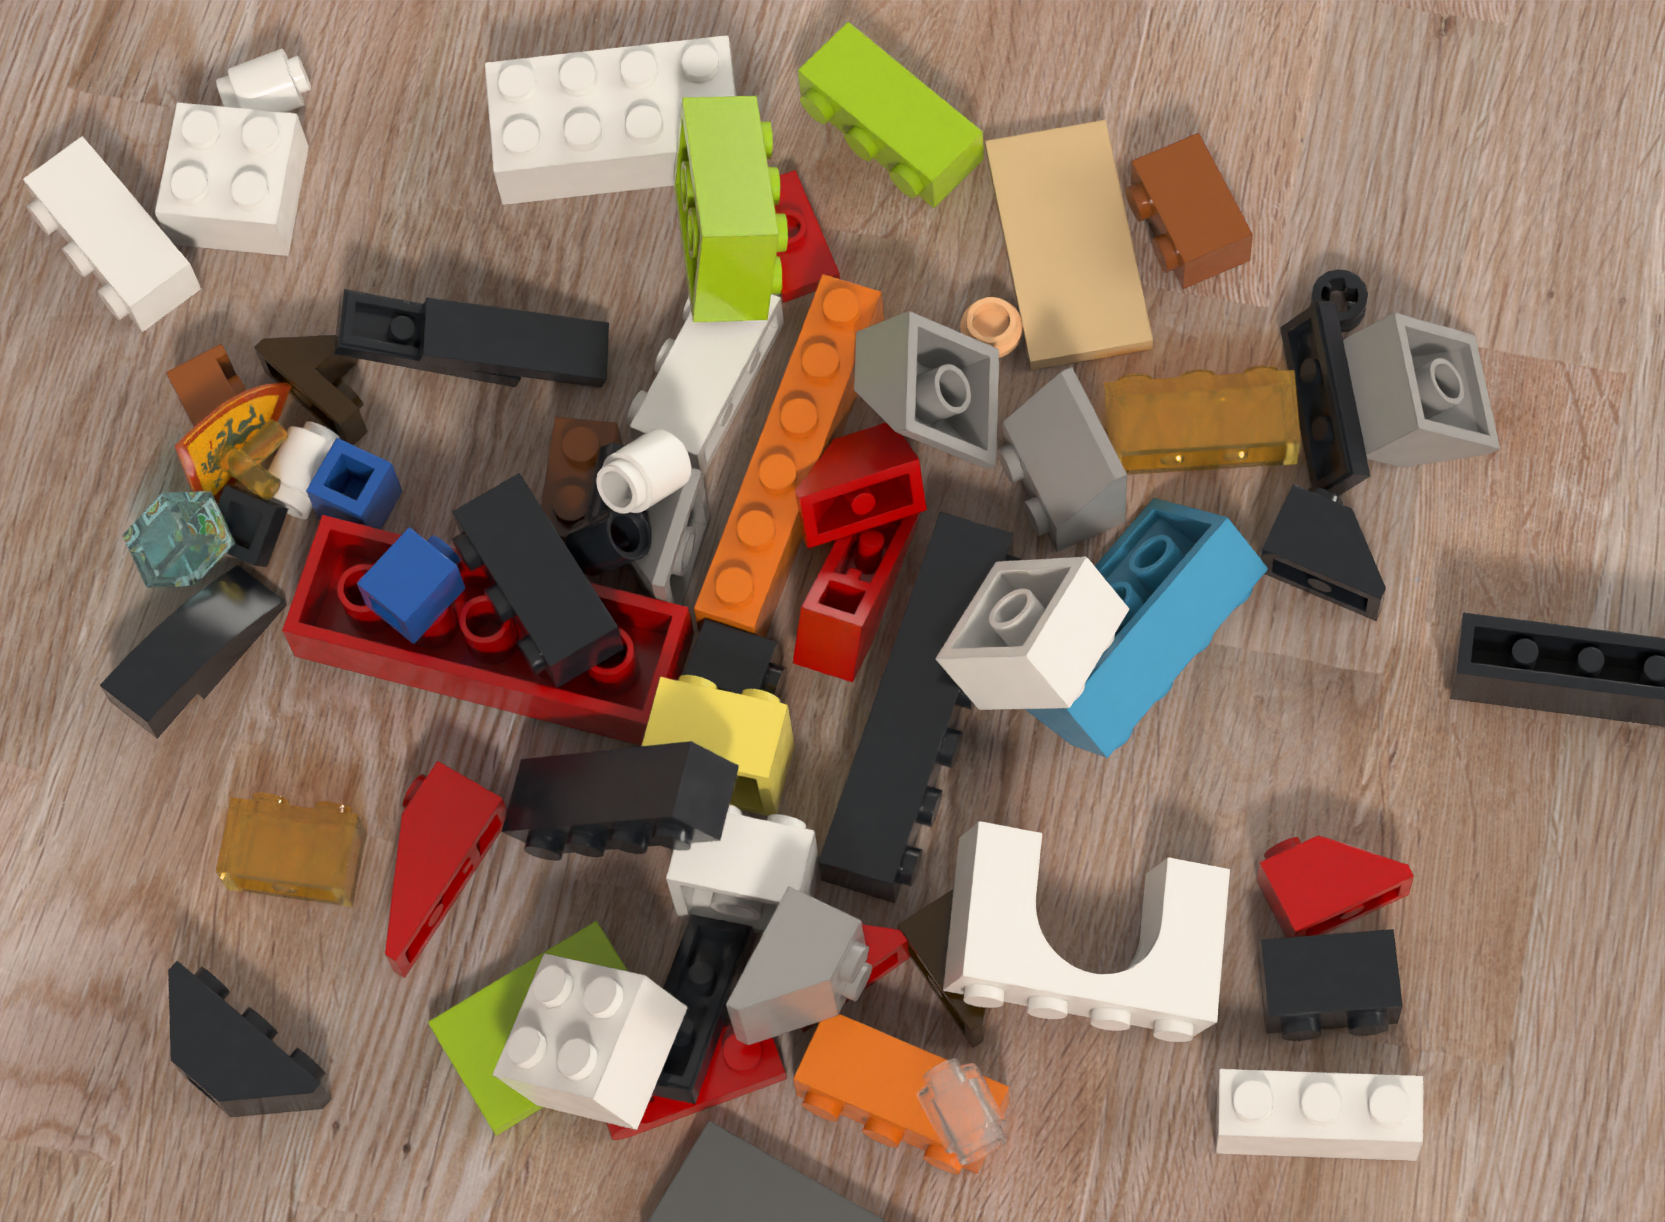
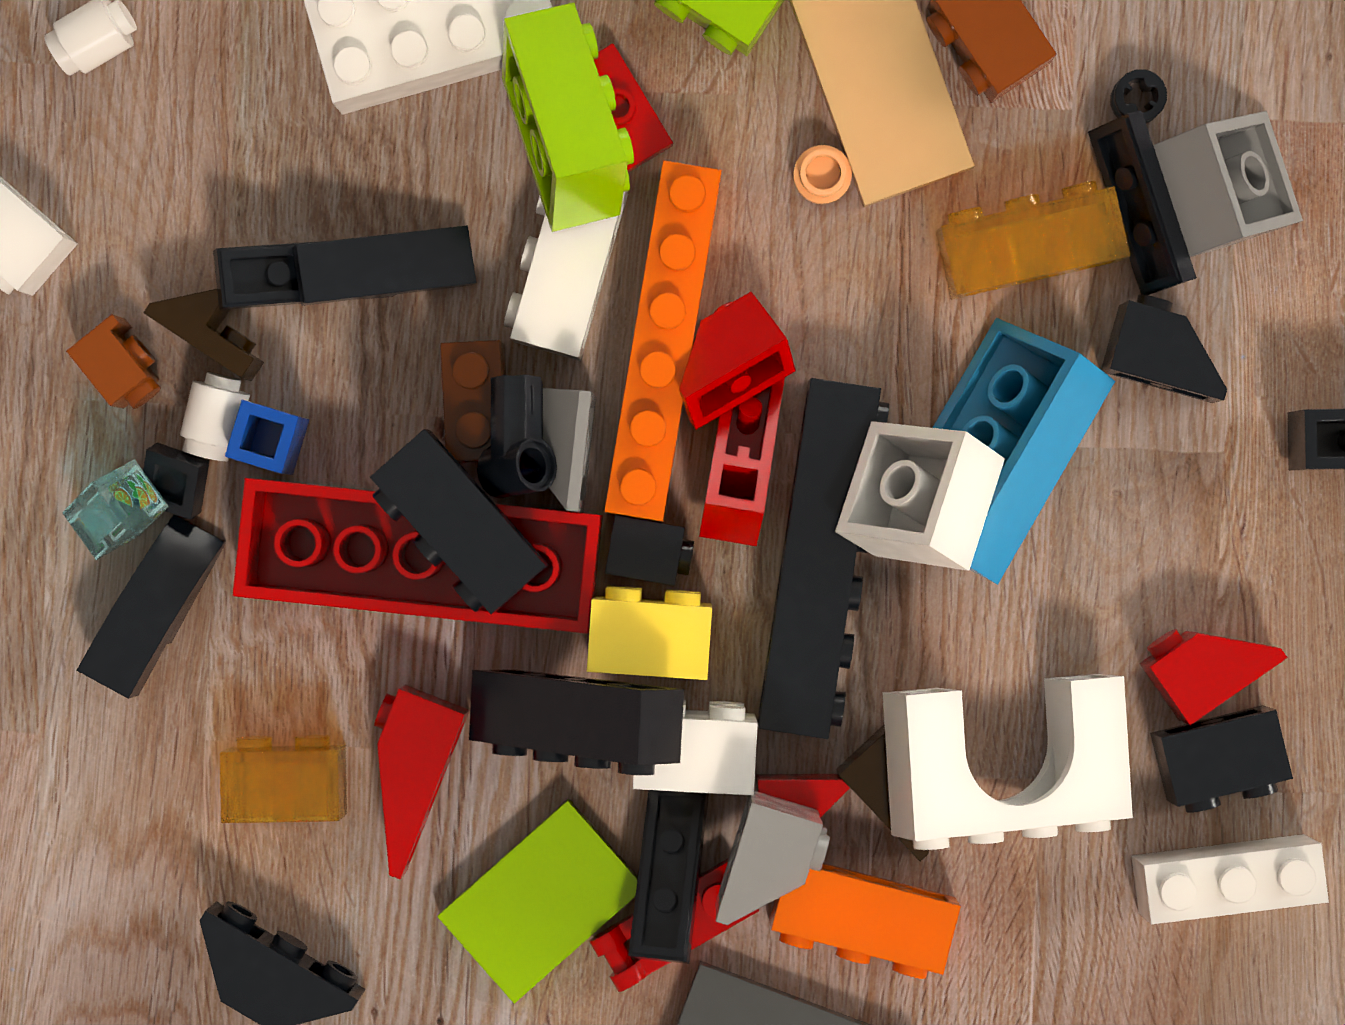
camera: 20 degrees left, 20 degrees up
white brick [155,102,309,256] -> none
clear yellow shield [175,383,291,515] -> none
blue brick [357,527,465,644] -> none
white brick [493,954,688,1130] -> none
white brick [596,429,691,513] -> none
light grey slope [854,311,999,469] -> none
clear brick [917,1058,1008,1165] -> none
light grey slope [997,367,1127,552] -> none

